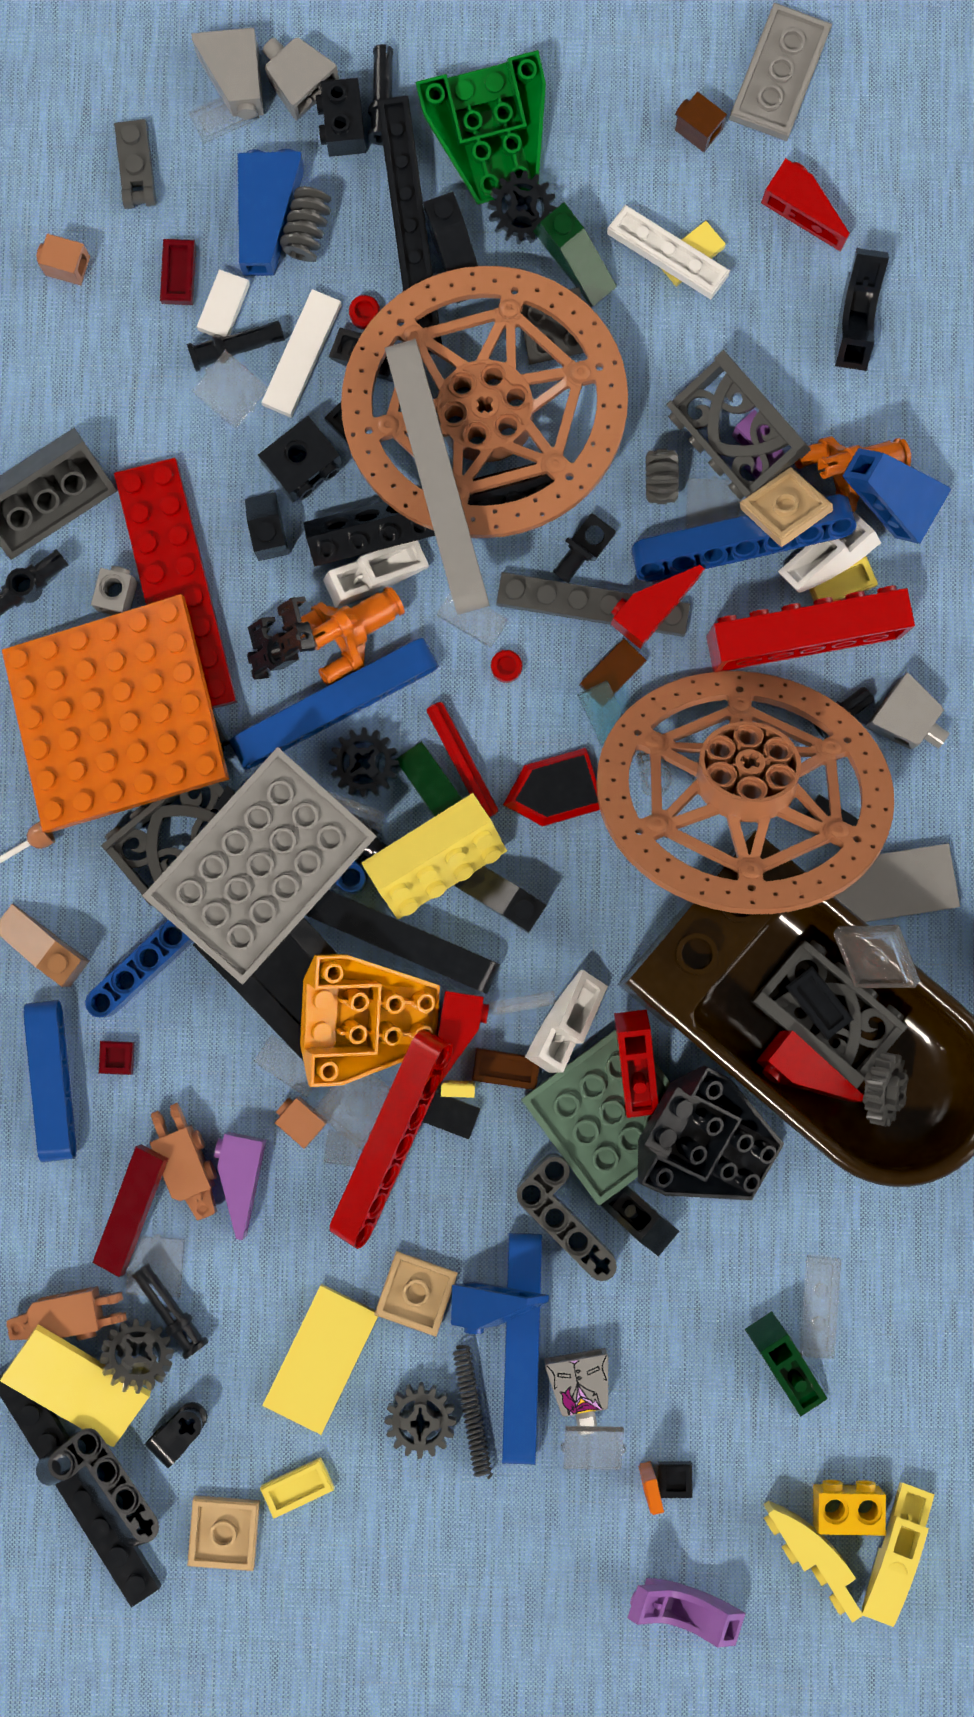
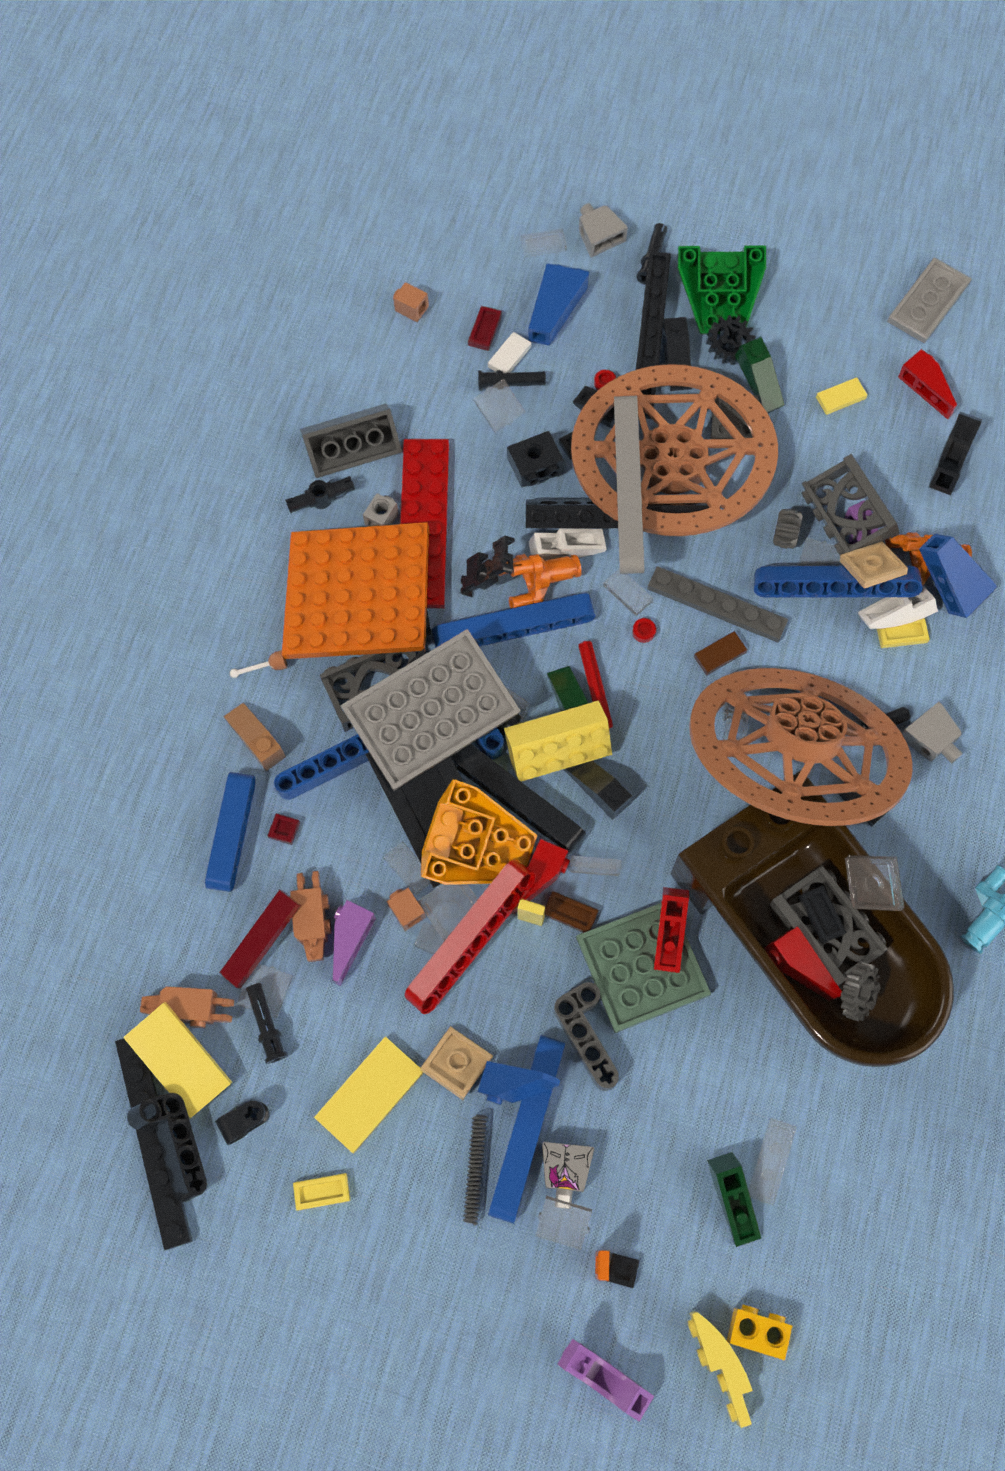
camera: 15 degrees right, 15 degrees down
dark grey gear [99,1319,174,1394] -> none
dark grey plate [114,119,157,209] -> none
tan tile [187,1495,260,1571] -> none
light grey slope [191,28,264,119] -> none
black slope [245,492,289,561] -> none
white tile [261,289,342,418] -> none
dark grey piece [279,186,331,262] -> none
black brick [316,78,366,157] -> none
black gear [329,727,400,799] -> none
dark grey gear [384,1382,457,1459] -> none
black tile [422,1092,481,1139] -> none
black tile [503,748,600,827] -> none
white slope [525,970,608,1073] -> none
black bracket [553,514,616,583] -> none
clear light blue tile [577,681,623,748] -> none
black slope [601,1185,680,1257] -> none
white tile [607,205,730,300] -> none
red slope [611,565,705,649] -> none
black wedge [638,1065,784,1200] -> none
reddish brown brick [675,91,727,152] -> none
red brick [706,585,915,672] -> none
light grey tile [820,843,960,922] -> none
light yellow slope [861,1482,935,1627] -> none

